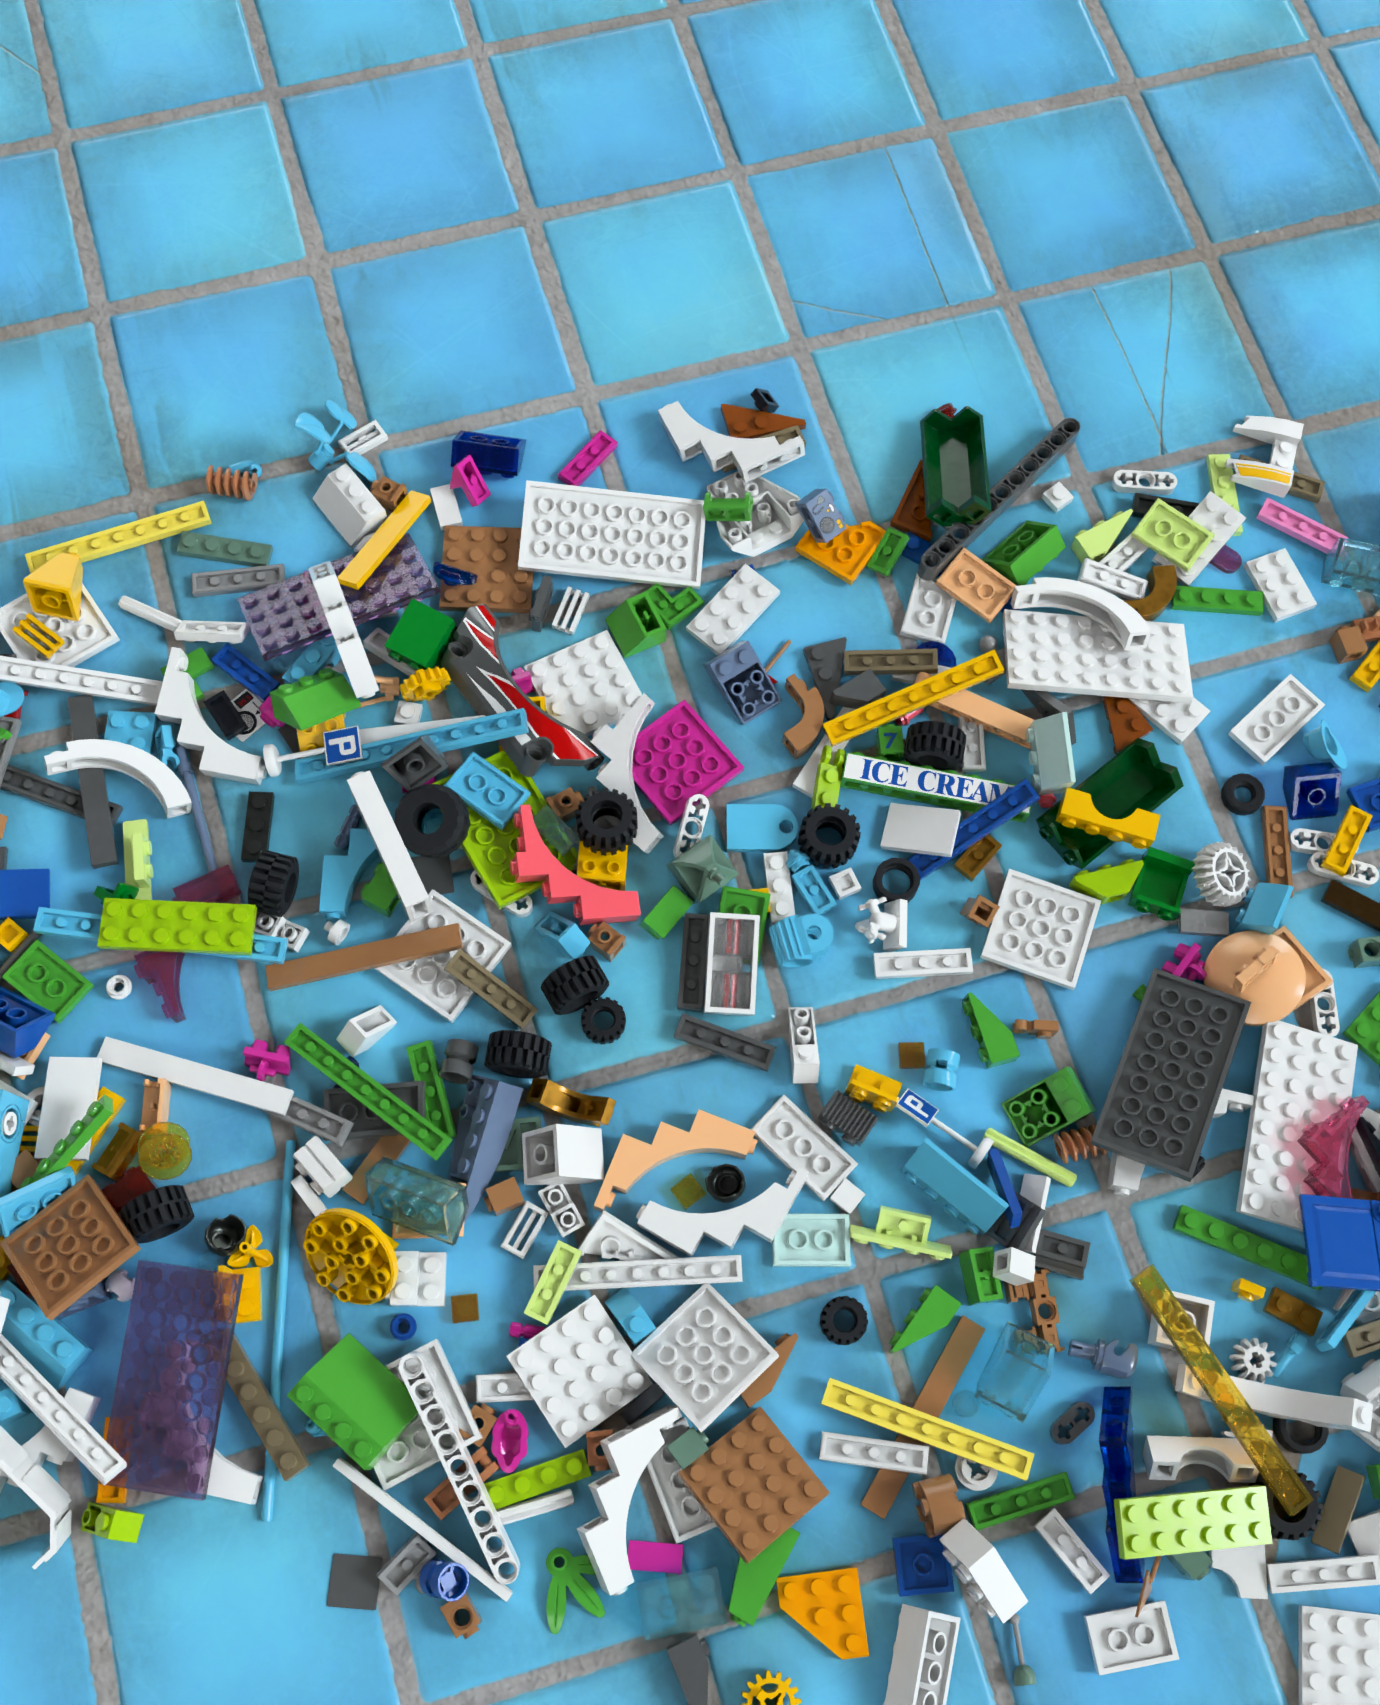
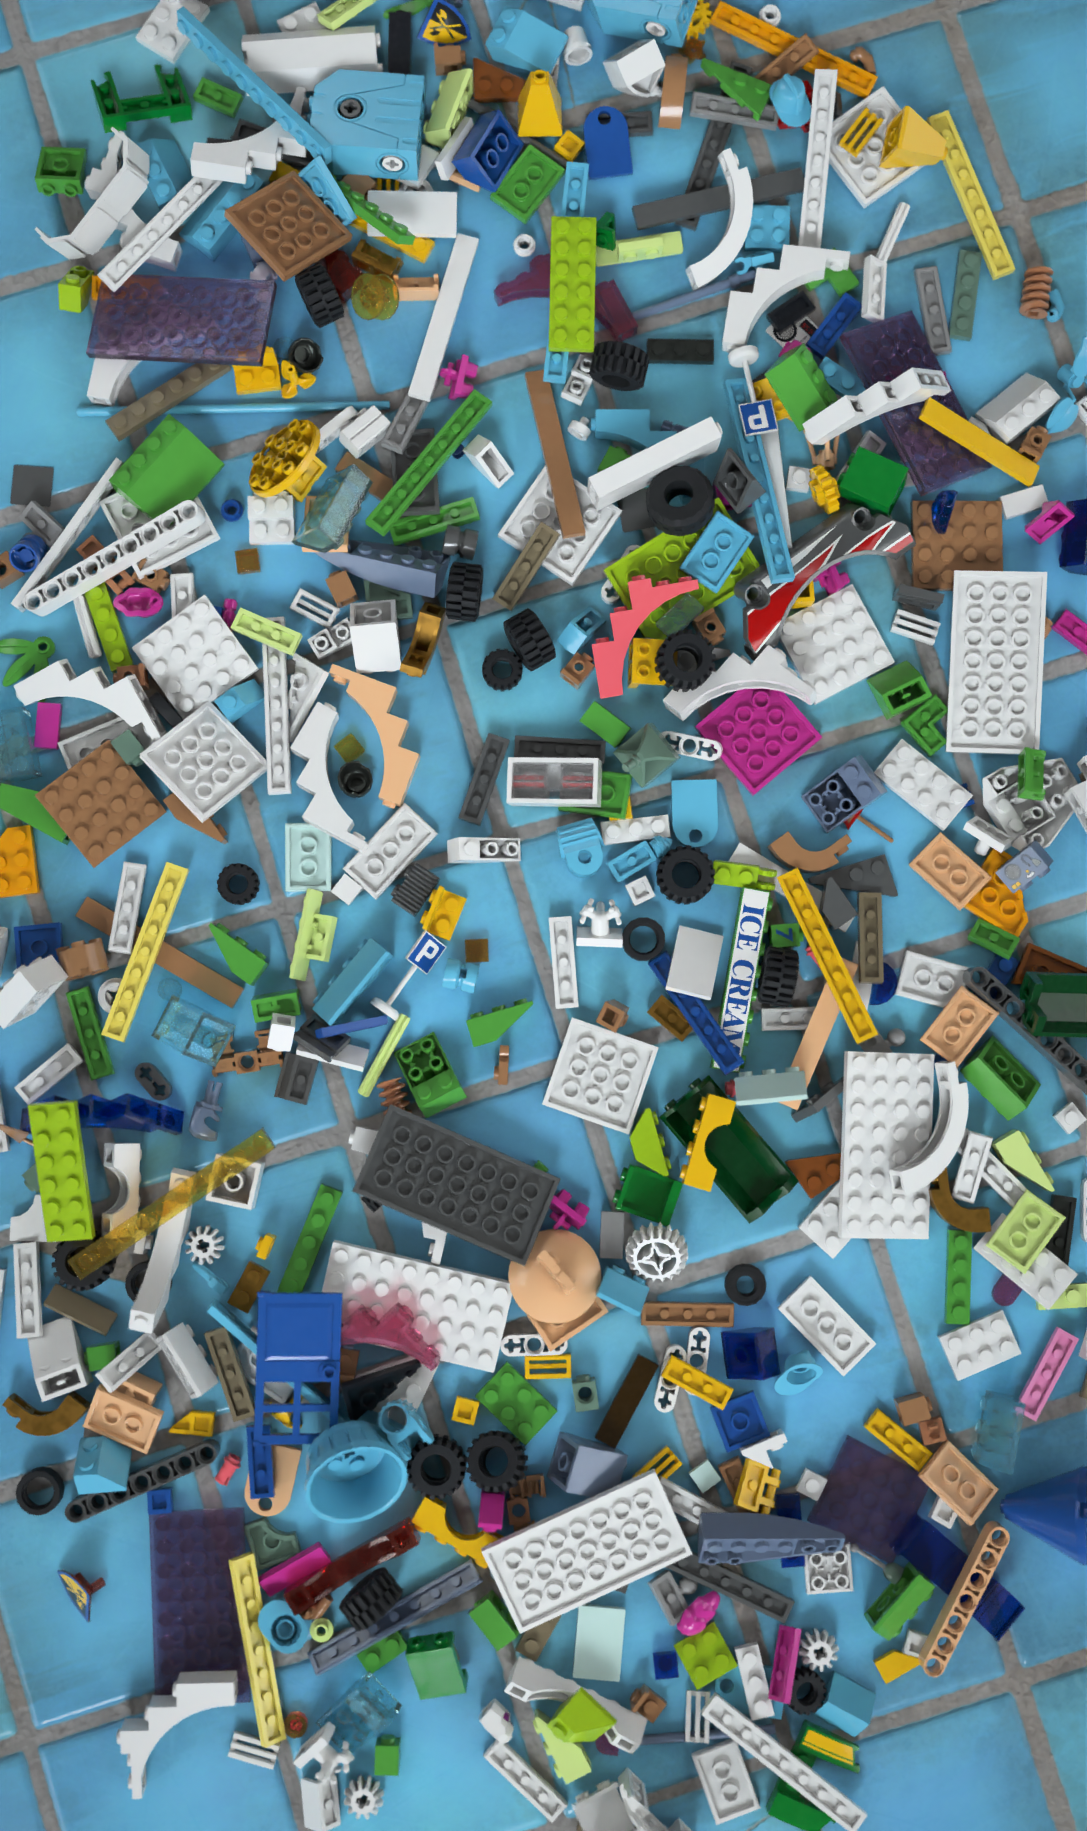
camera: 90 degrees right, 15 degrees up
none -> yellow tile [524,1353,571,1379]
none -> light nougat tile [909,832,992,911]
none -> white tile [963,816,1015,856]

